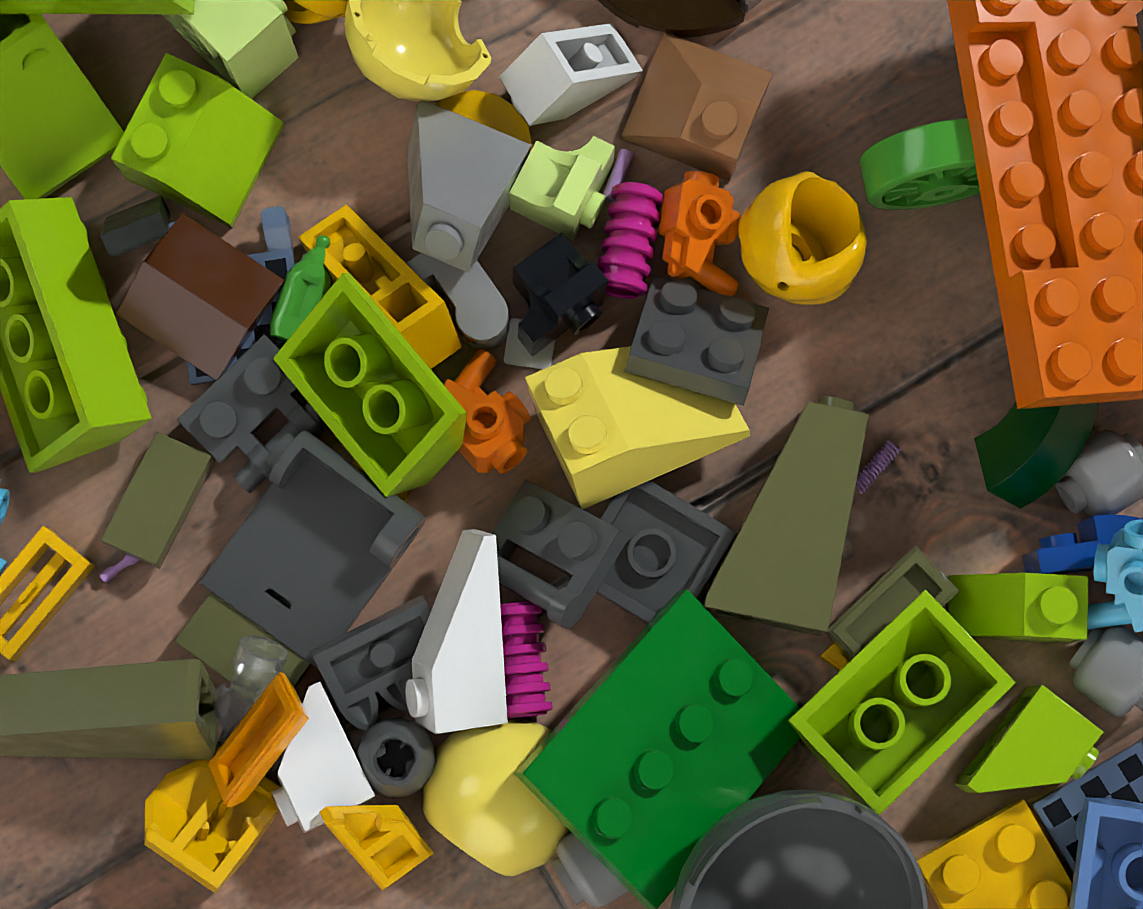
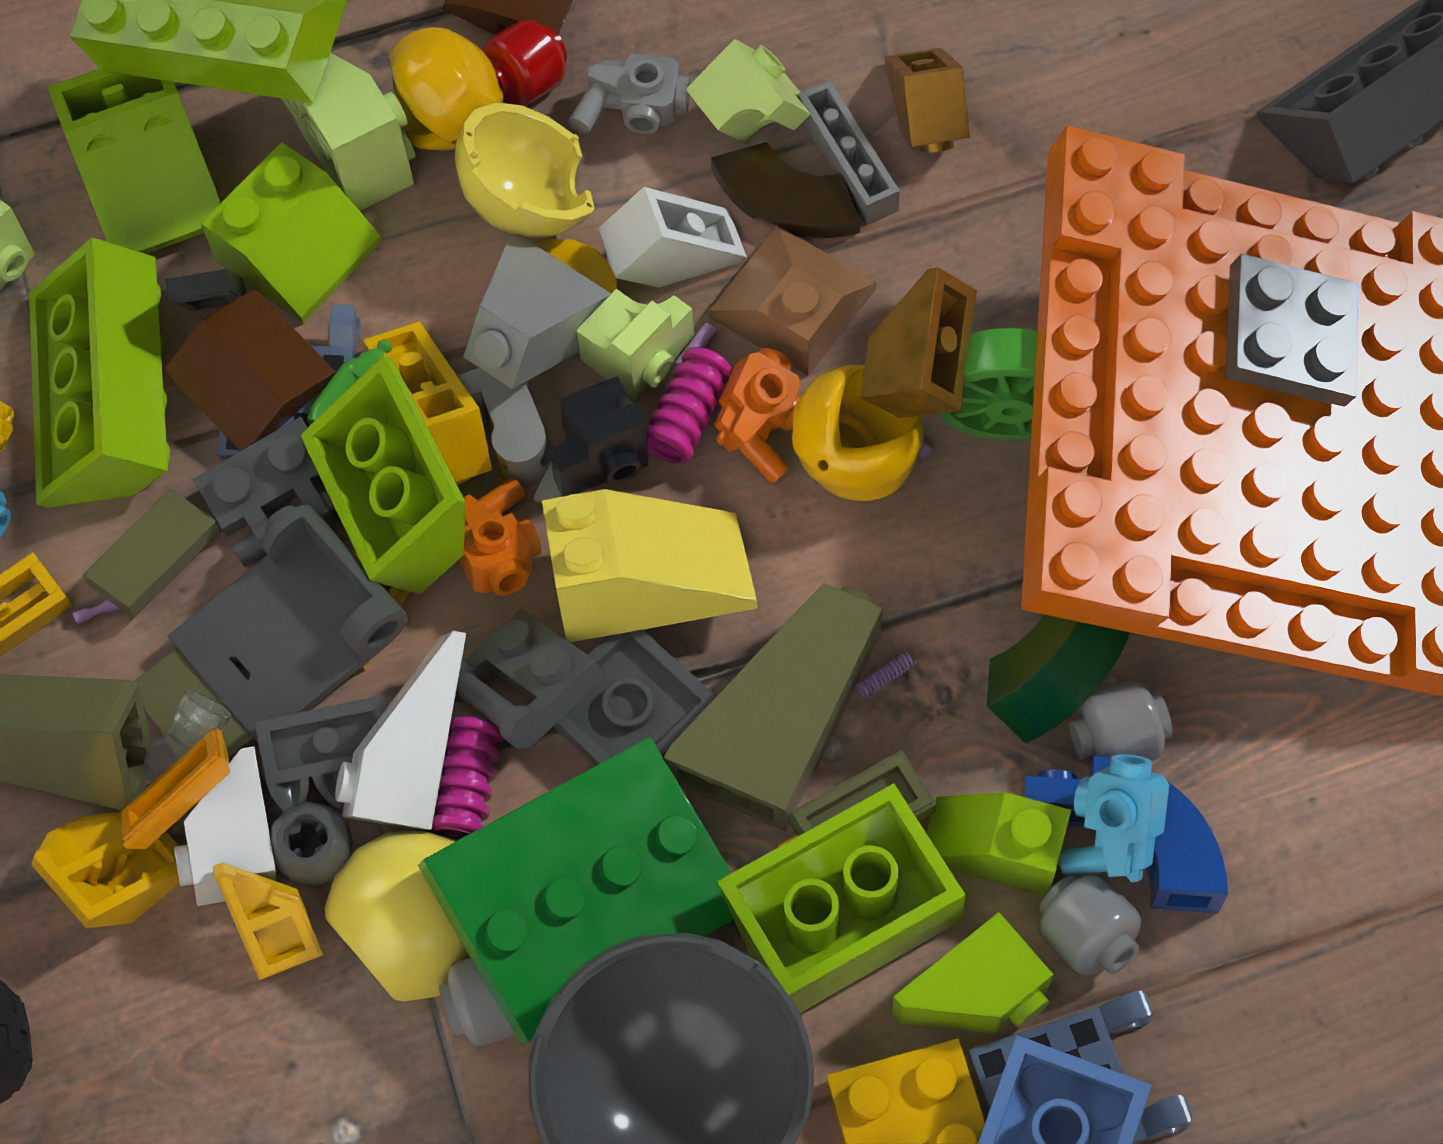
camera: 20 degrees right, 15 degrees down
dark grey plate [624,275,769,406] -> none
none -> pearl gold slope [860,267,977,418]

